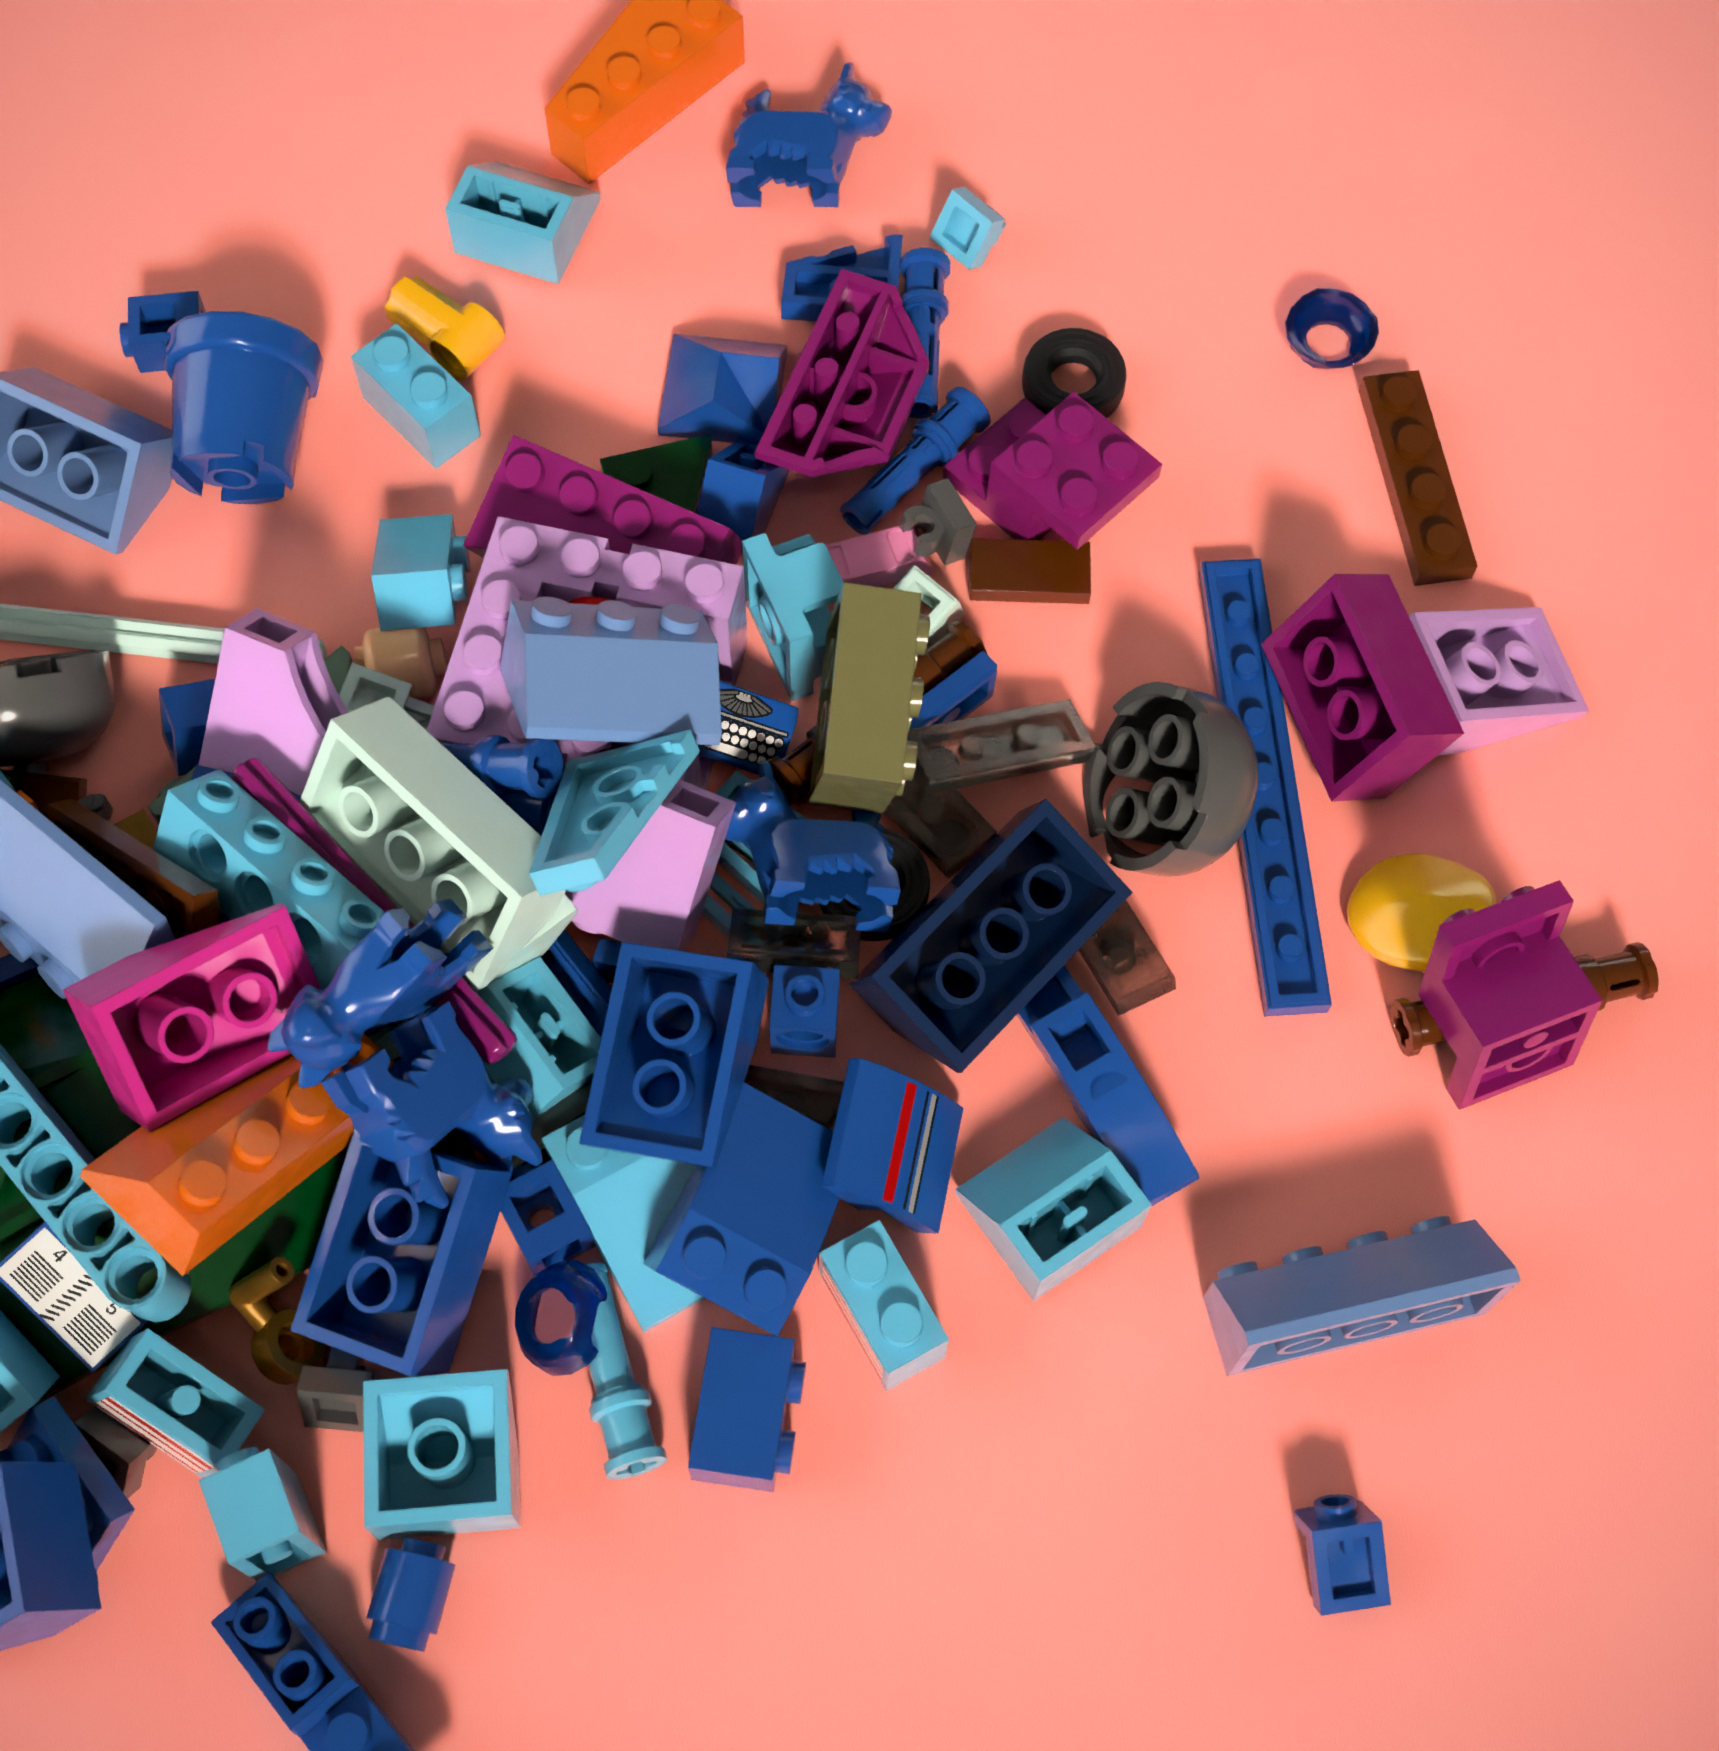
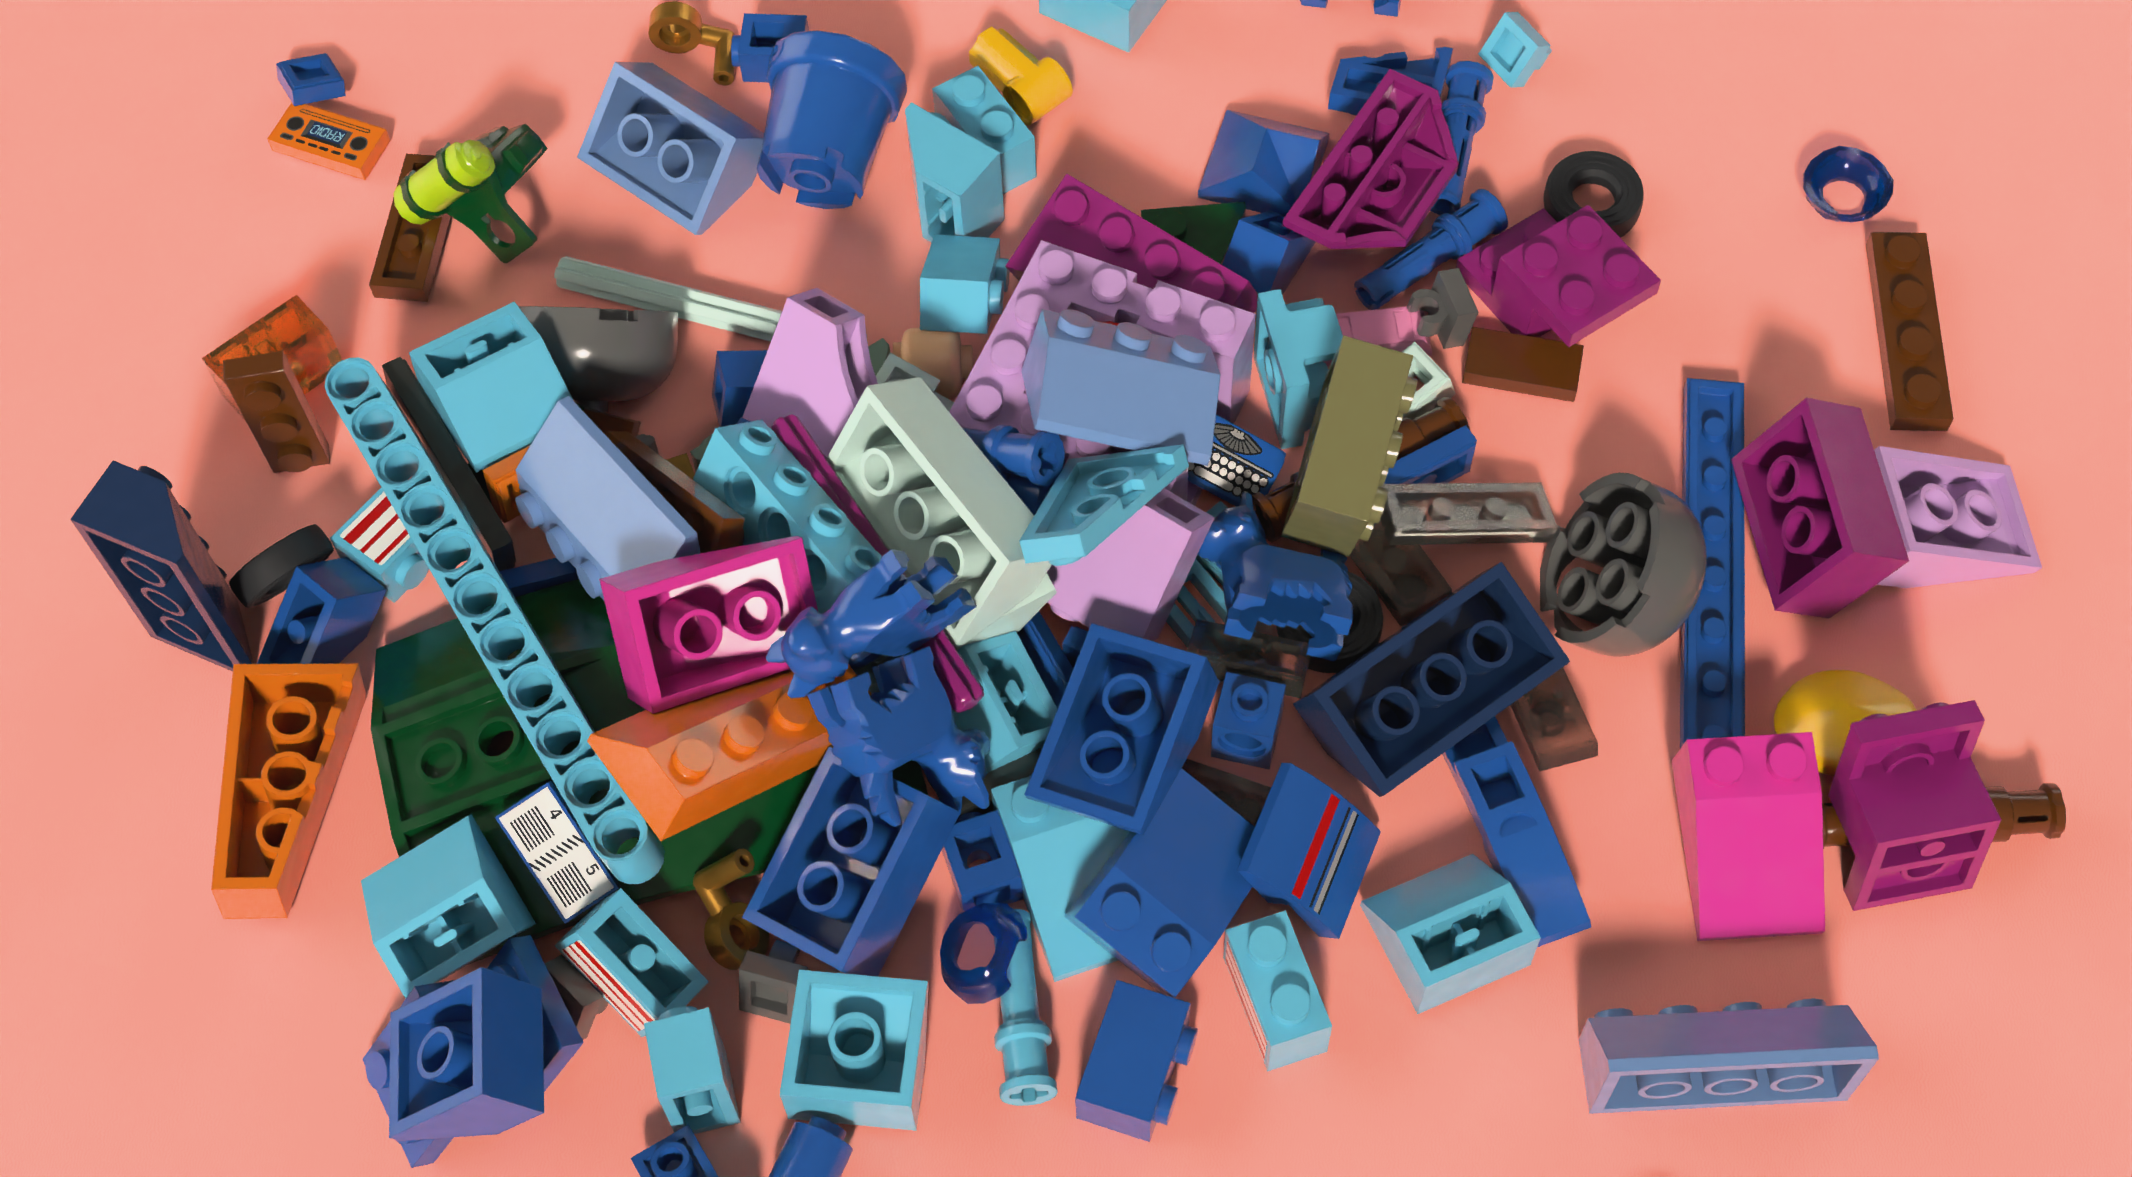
camera: 15 degrees right, 5 degrees down
none -> pearl gold plate [648,1,735,86]
none -> medium azure slope [905,102,1005,243]
none -> dark pink slope [1672,732,1825,941]

